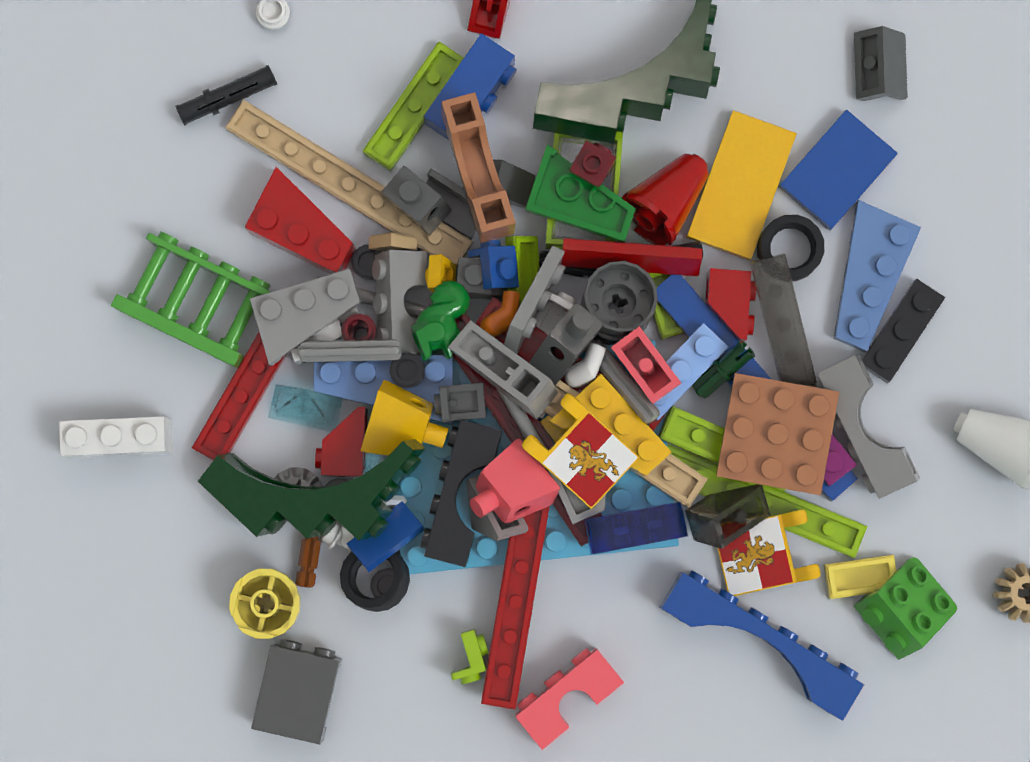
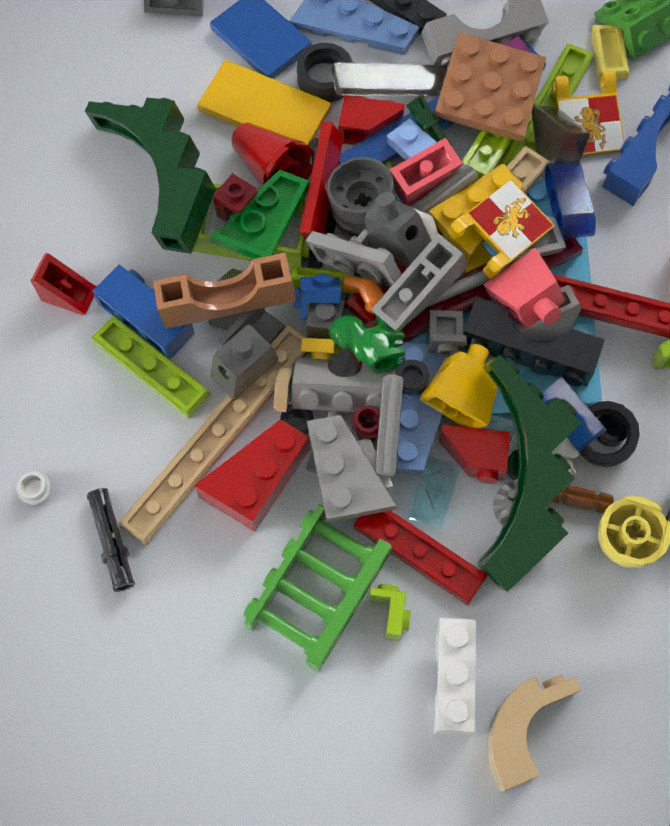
camera: 85 degrees left, 15 degrees down
none -> lime bracket [369,584,411,641]
none -> tan arch [488,674,581,792]

